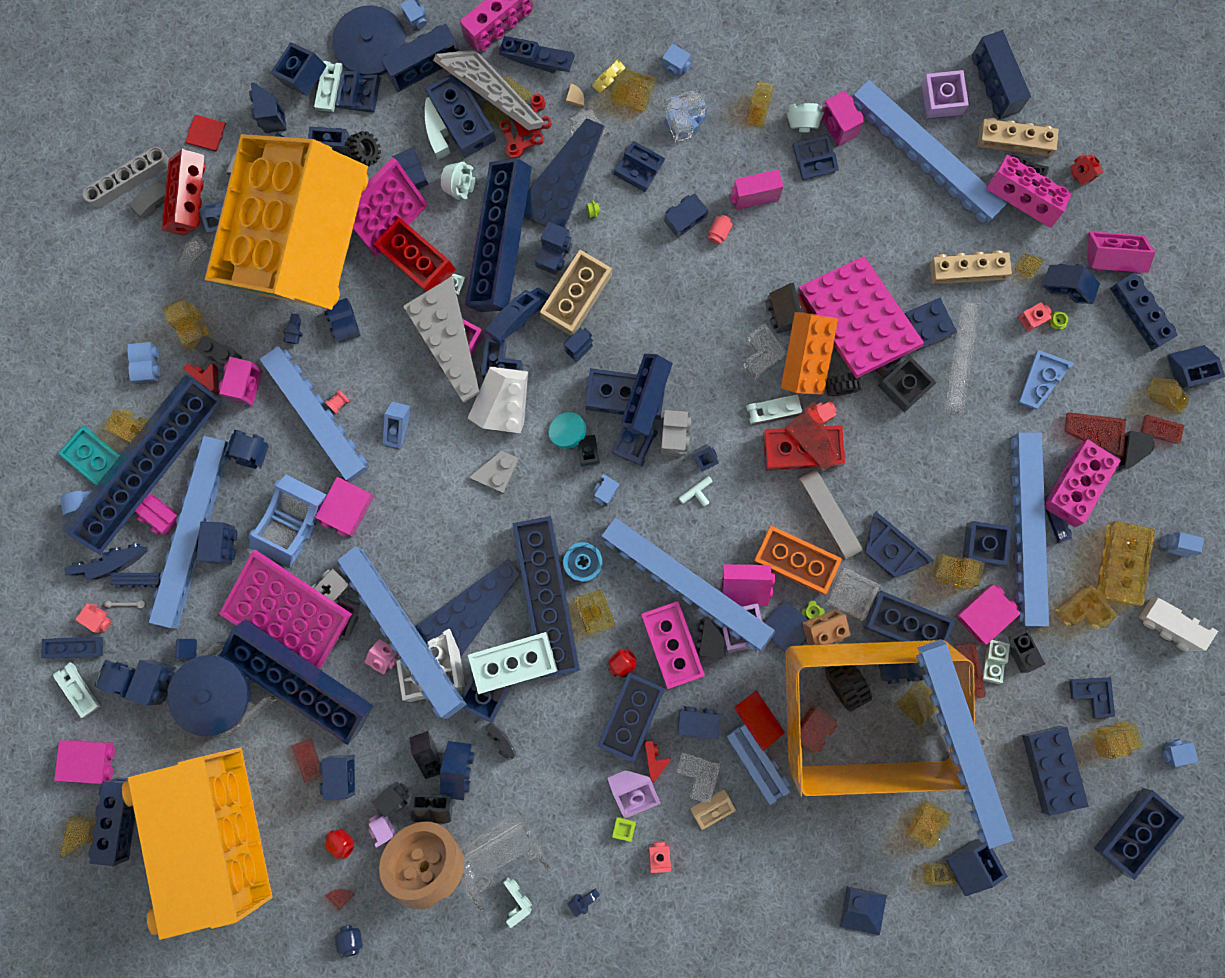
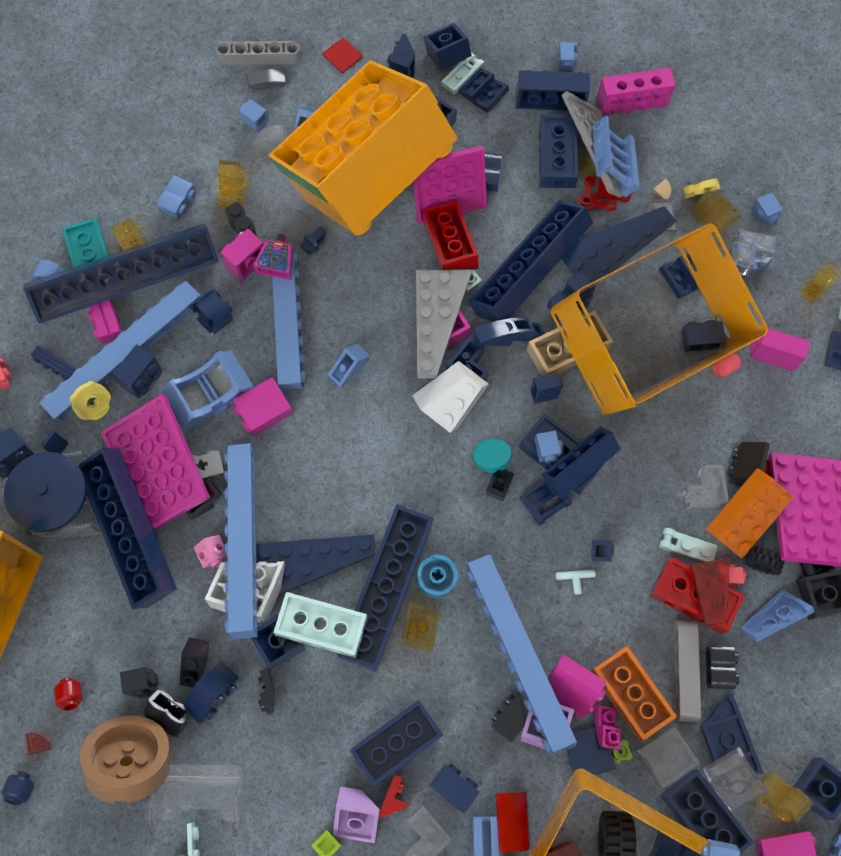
camera: 25 degrees right, 10 degrees down
dark blue slope [65,544,148,580] -> none
light grey hinge [104,601,146,608] -> none
red brick [161,149,206,236] -> none
red slope [183,363,219,395] -> none
clear red plate [292,738,322,783] -> none
dark blue brick [319,755,355,800] -> none
dark blue brick [324,298,361,343] -> none
coral bush [325,389,350,414] -> none
dark blue dish [332,5,406,76] -> none
black tyre [345,131,381,166] -> none
lavender brick [369,814,397,847] -> none
light aqua slope [425,97,451,160] -> none
light aqua cone [441,162,475,200] -> none
light grey wing [470,451,519,494] -> none
dark blue slope [498,36,575,73] -> none
lime plate [586,200,600,219] -> none
medium blue brick [593,474,620,506] -> none
red head [608,649,637,678] -> none
dark pink brick [641,601,705,689] -> none
light grey brick [661,410,691,456] -> none
medium nougat brick [802,609,851,645] -> none
none -> light yellow plate [70,381,111,420]
none -> medium blue brick [239,99,268,132]
none -> torso [254,234,293,280]
none -> medium blue brick [534,431,563,463]
none -> light orange piece [551,224,767,416]
none -> medium blue fence [593,116,640,197]
none -> dark pink slope [595,705,621,751]
none -> clear brick [703,747,768,813]
none -> black brick [705,646,739,690]
none -> medium blue wing [741,589,815,642]

